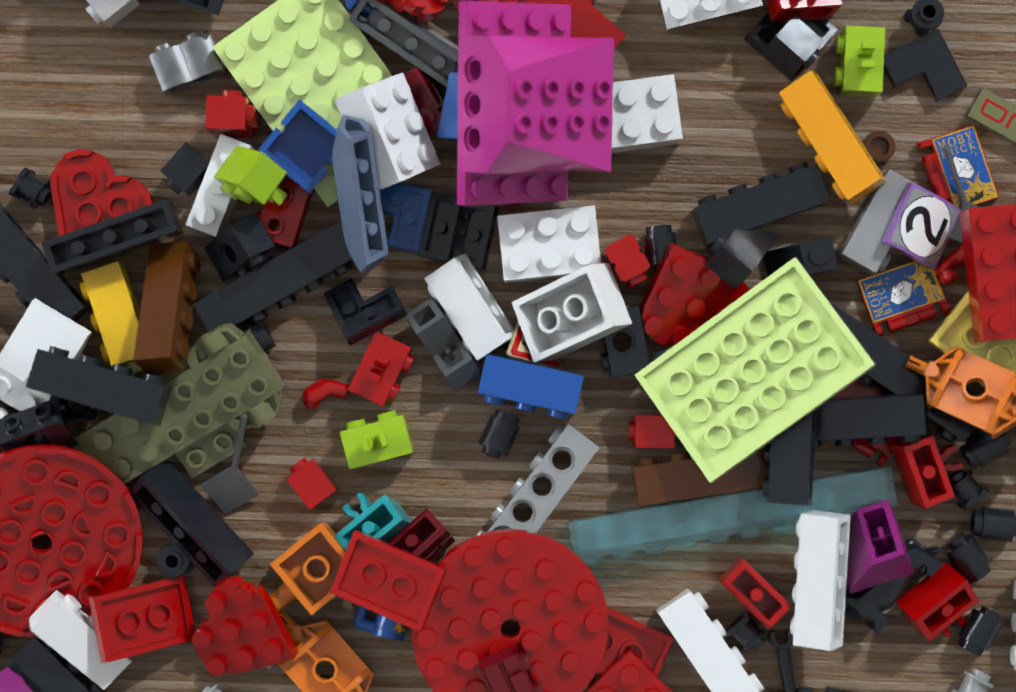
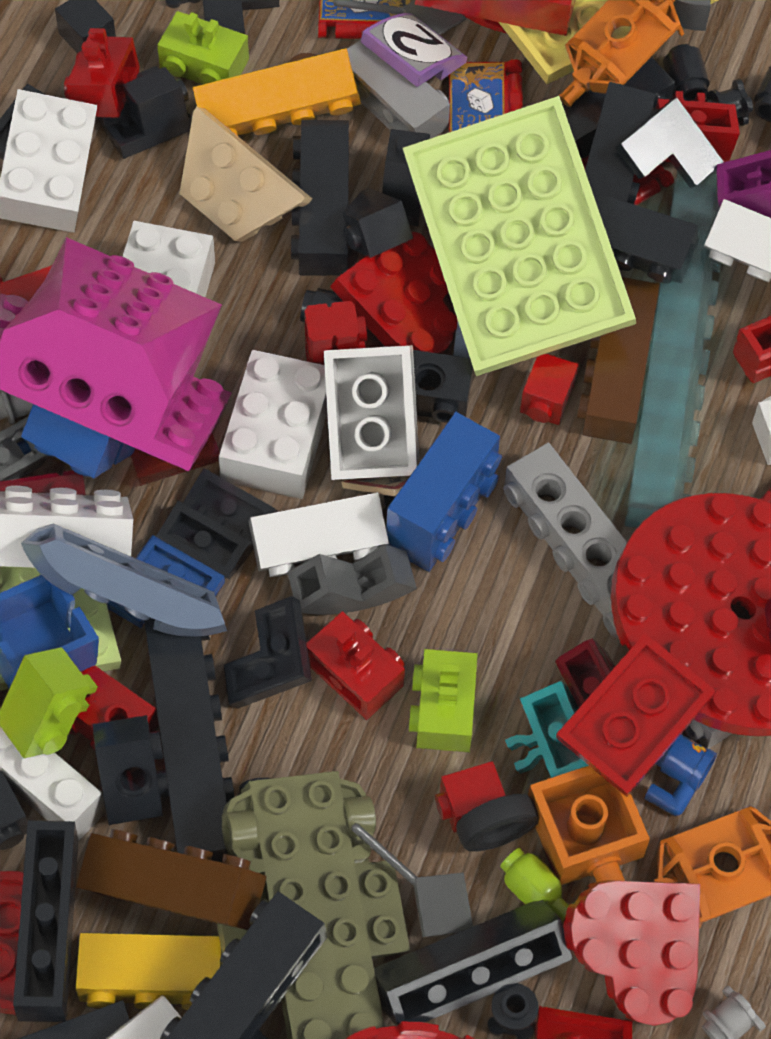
camera: 75 degrees left, 25 degrees down
red arm [302,378,350,409] -> none
black brick [478,409,520,460] -> none
red arm [935,244,965,285] -> none
none -> tan wing [179,106,312,242]
none -> black tyre [456,794,539,852]
none -> lime plant [500,848,569,923]
none -> tile [615,97,723,188]

